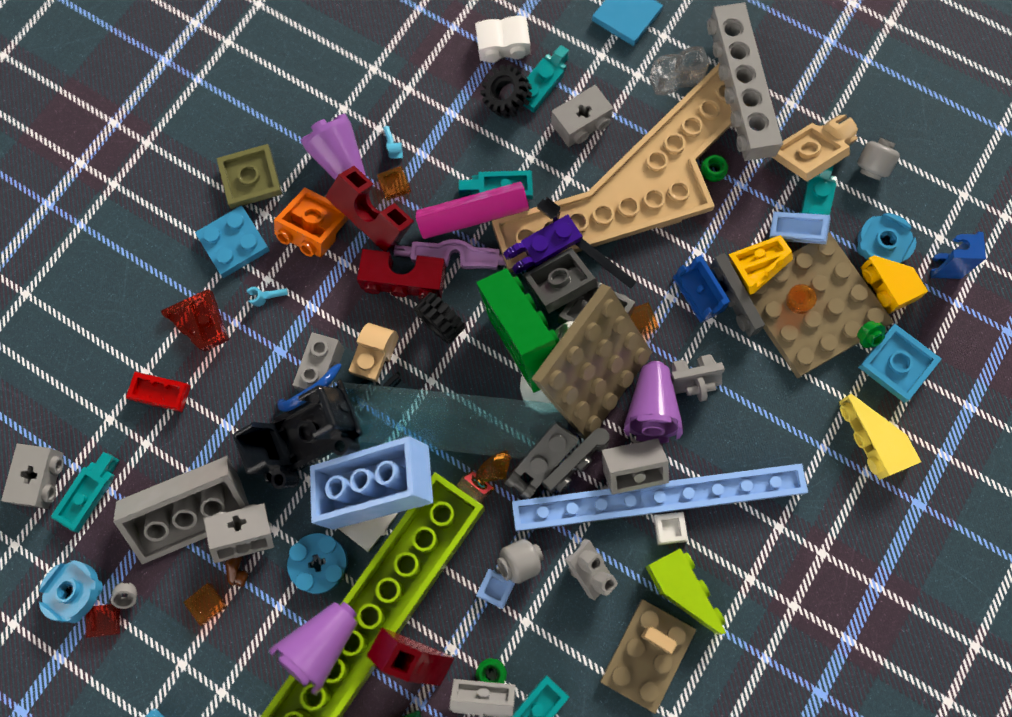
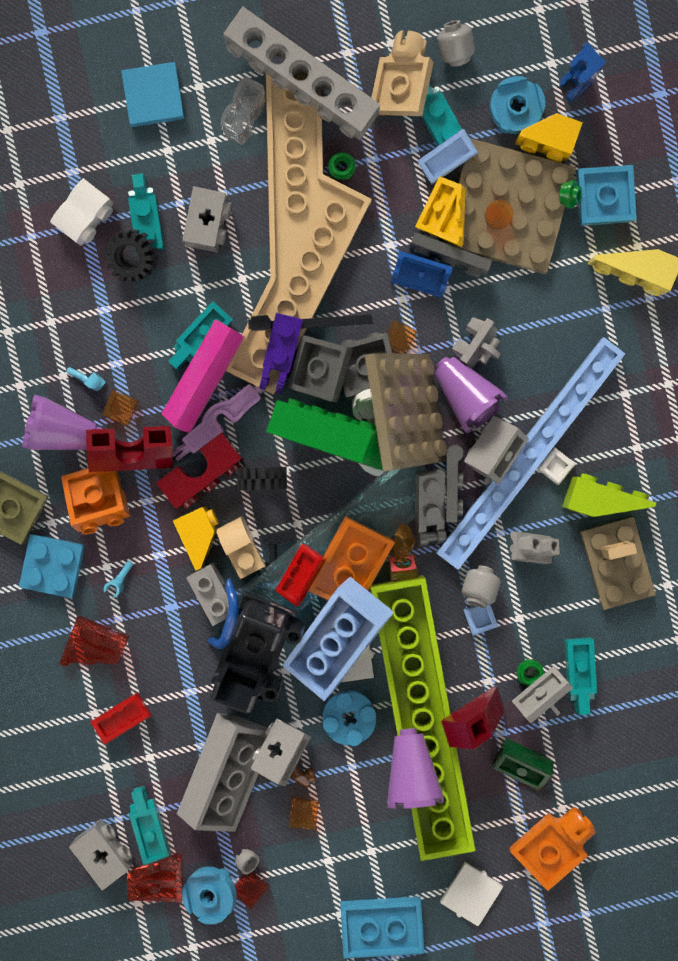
camera: 50 degrees left, 15 degrees up
none -> clear red wing [127,852,183,902]
none -> yellow slope [173,506,219,570]
none -> red plate [275,544,327,606]
none -> orange plate [309,516,395,601]

